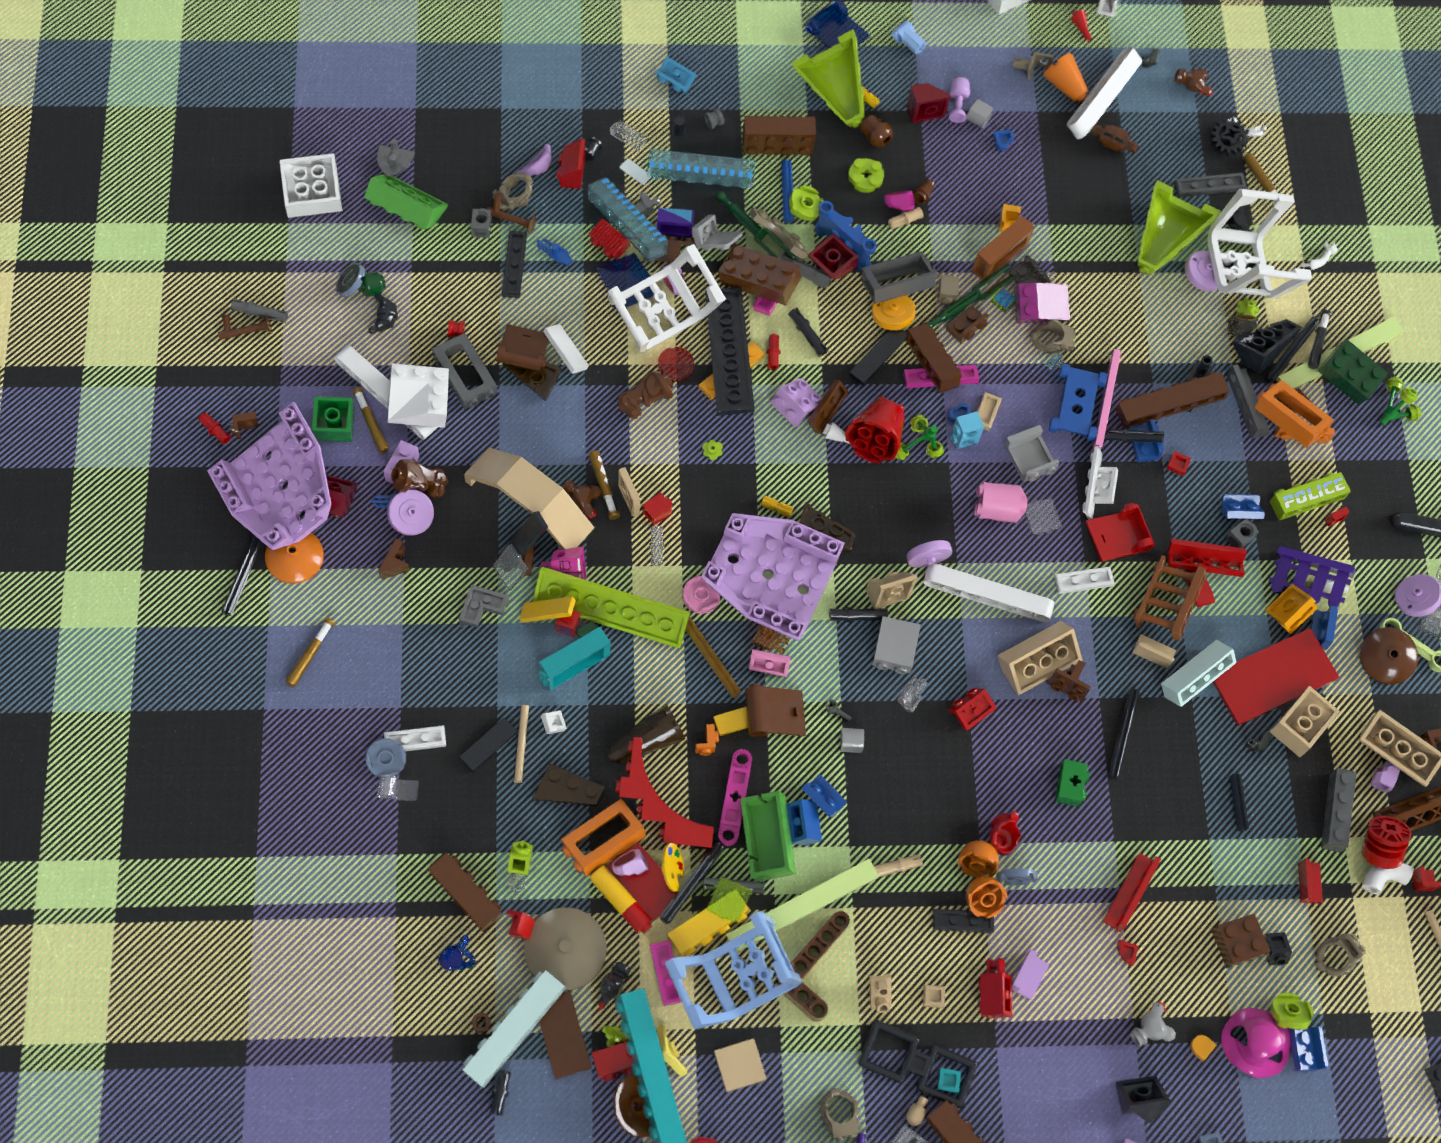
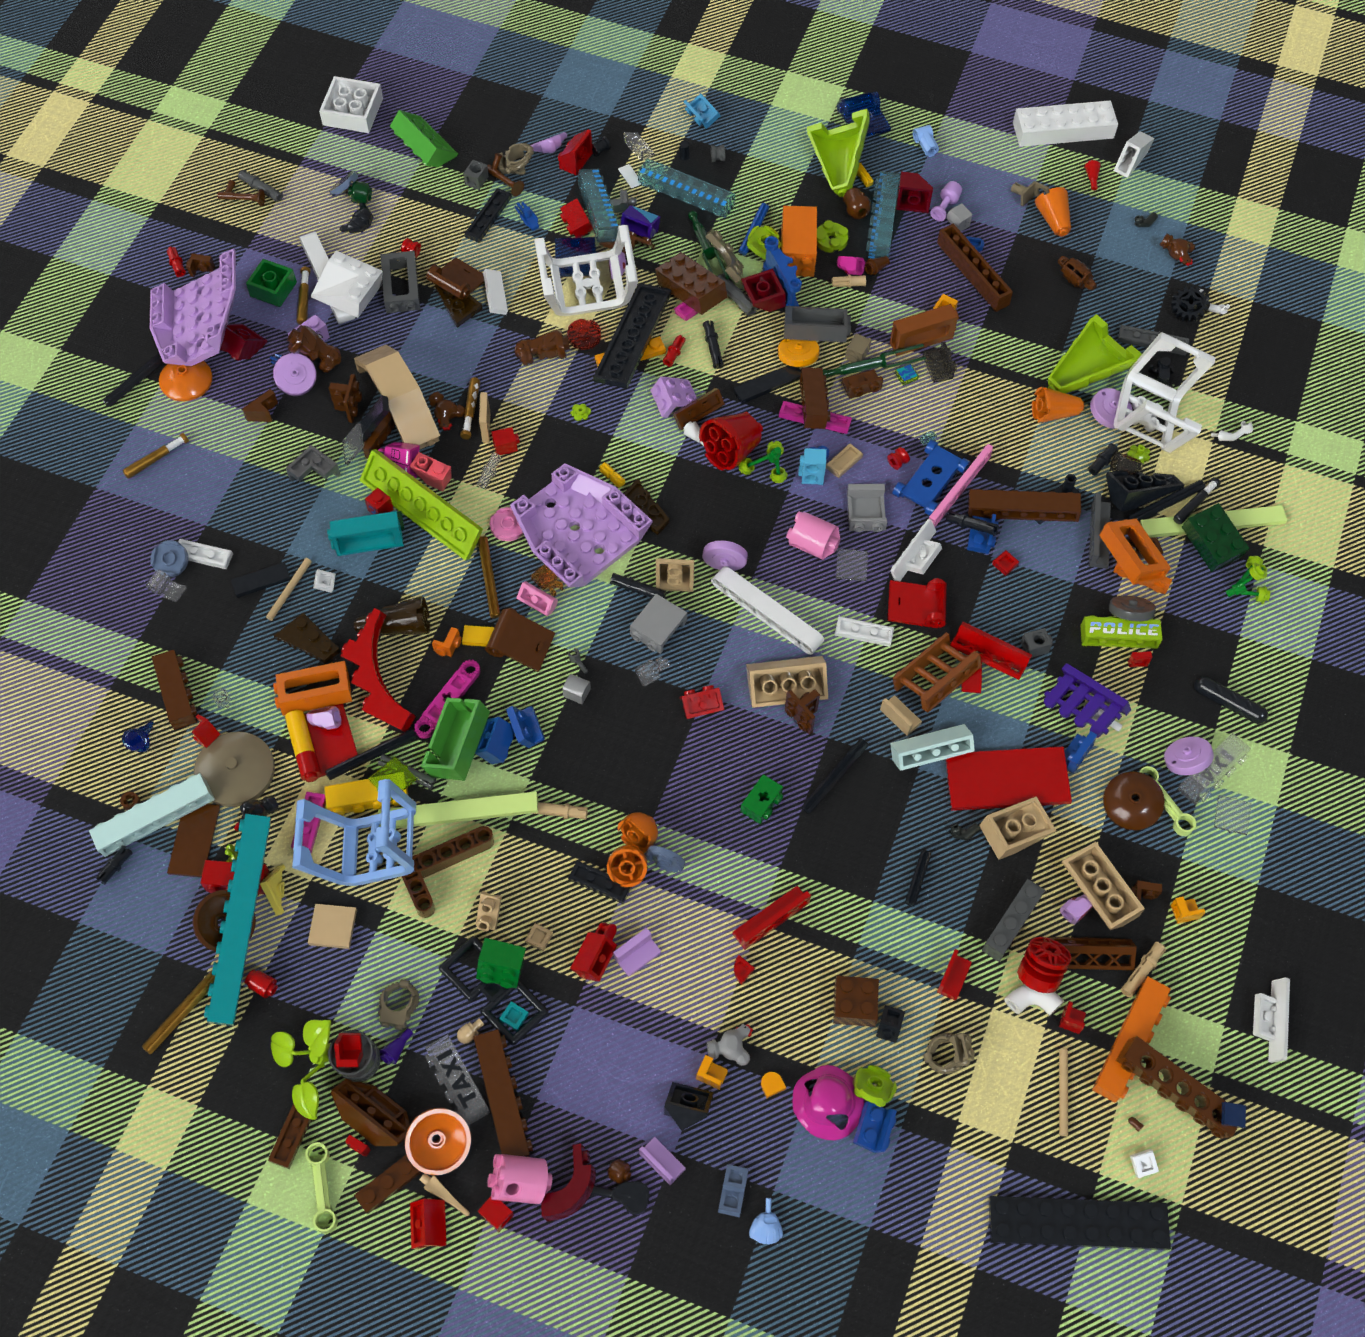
camera: 30 degrees right, 5 degrees down
flat silver shield [377,139,415,177] -> none
lime brick [508,840,533,875] -> none
yellow tile [519,596,576,623] -> none
yellow piece [661,843,684,892] -> none
light grey bracket [692,215,743,250] -> none
reddish brown piece [742,116,816,156] -> none
red hair [990,811,1021,856] -> none
slope [1014,283,1070,324] -> none
dark tan piece [1030,319,1076,353] -> none
white beam [1067,46,1142,139] -> none
blue bracket [1221,494,1265,519] -> none
pearl gold piece [1243,153,1277,201] -> none
light orange bracket [1265,584,1318,635] -> none
none -> reddish brown bracket [329,374,362,423]
none -> coral slope [410,452,452,492]
none -> green brick [476,938,526,989]
none -> light orange panel [696,1055,728,1090]
none -> orange brick [781,206,817,277]
none -> clear light blue brick [866,171,900,259]
none -> red wheel [887,447,910,470]
none -> reddish brown brick [937,223,1013,312]
none -> orange cone [1032,387,1084,423]
none -> black pin [1088,443,1119,476]
none -> dark grey wheel [1109,595,1156,621]

